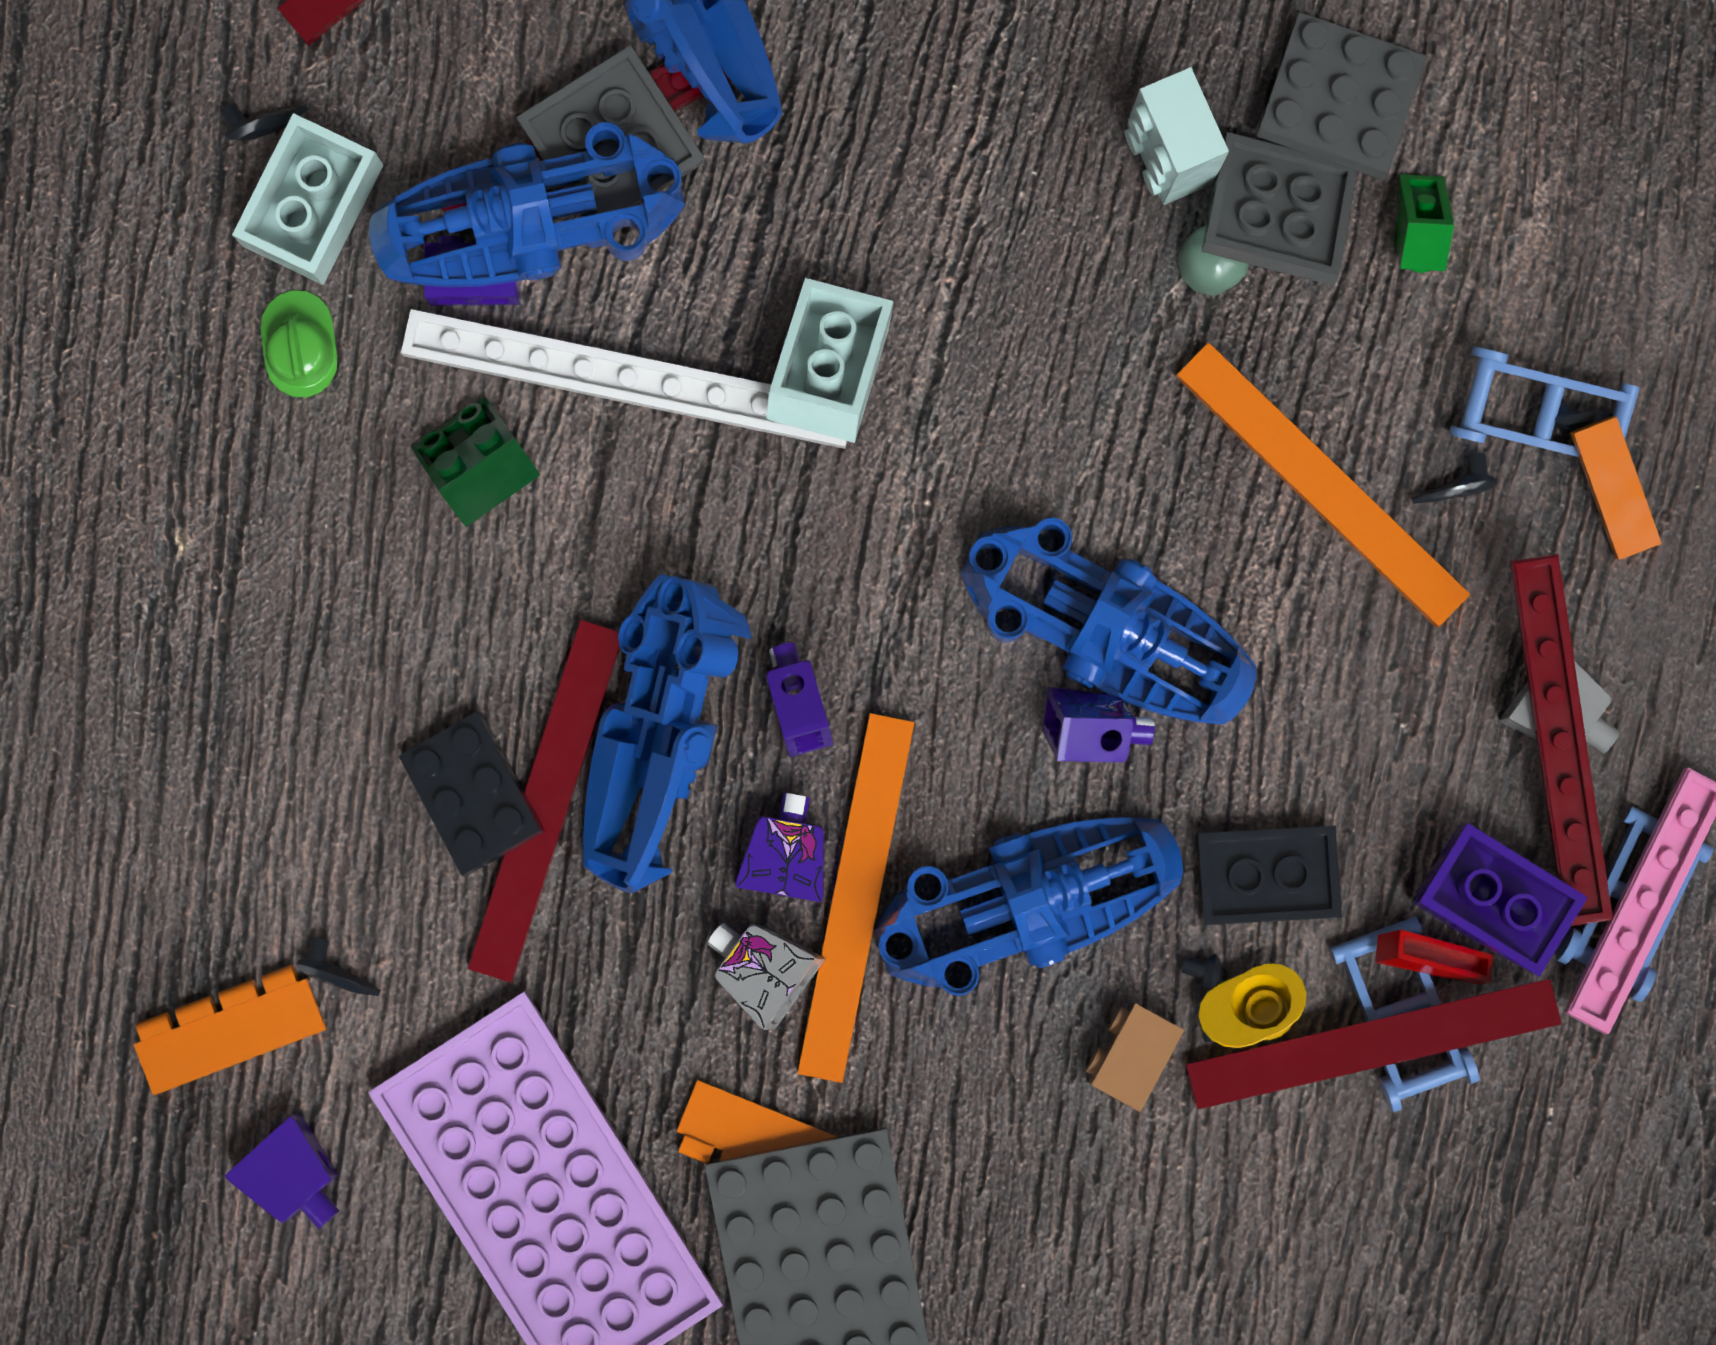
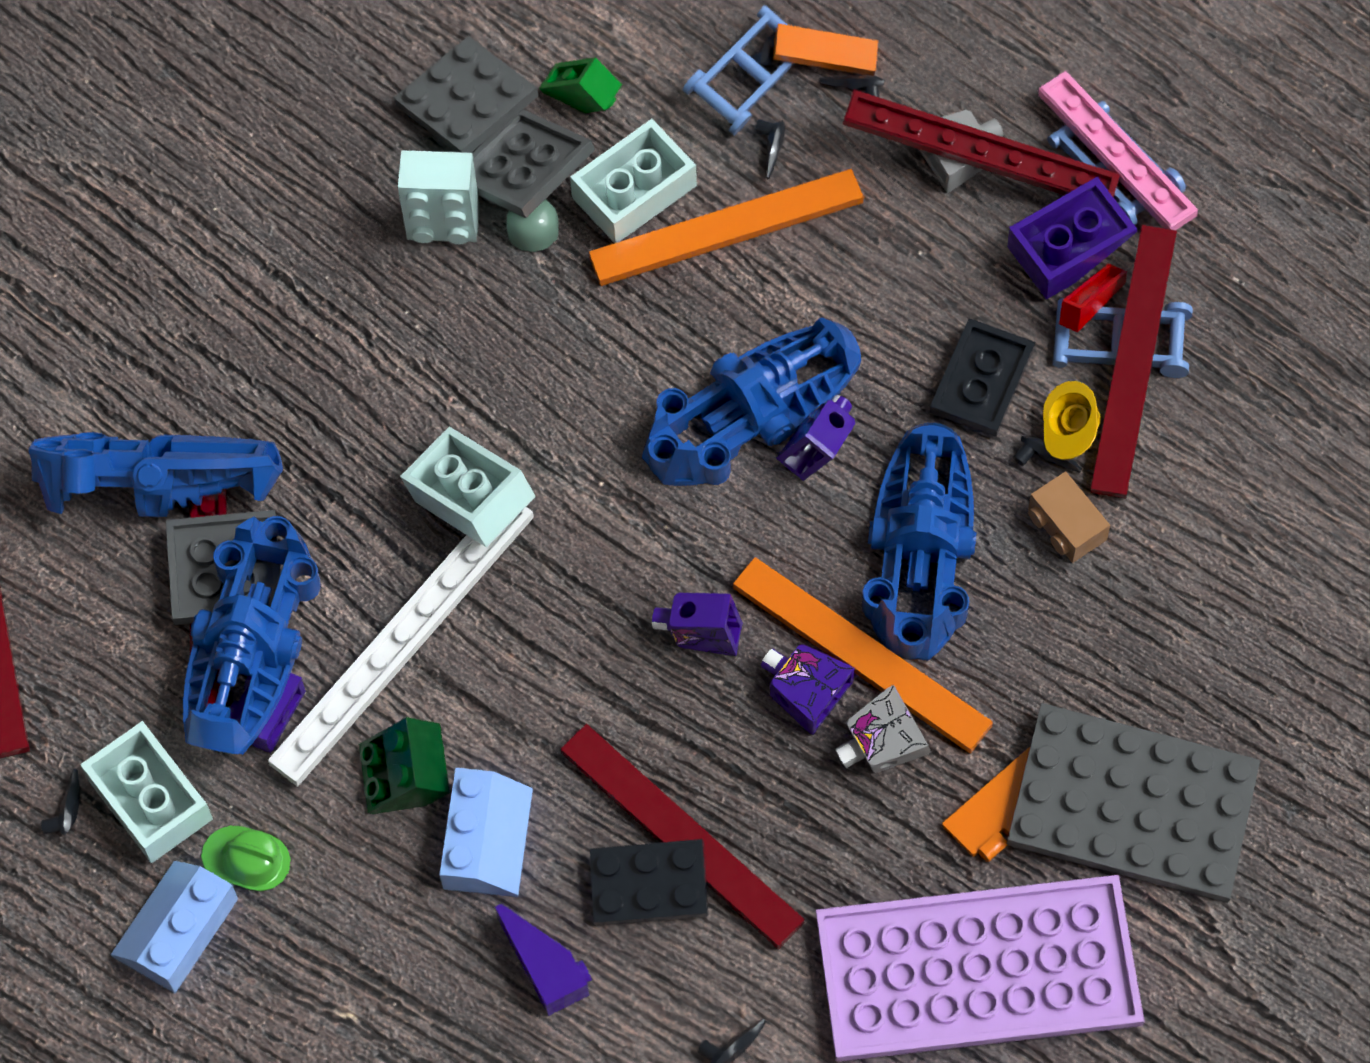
camera: 60 degrees left, 20 degrees down
blue piece [583,574,752,893] -> none
none -> light blue slope [111,861,238,993]
none -> light blue slope [440,768,533,897]
none -> dark purple slope [495,904,592,1016]
none -> light aqua brick [570,119,697,243]
none -> black bar [819,75,885,98]

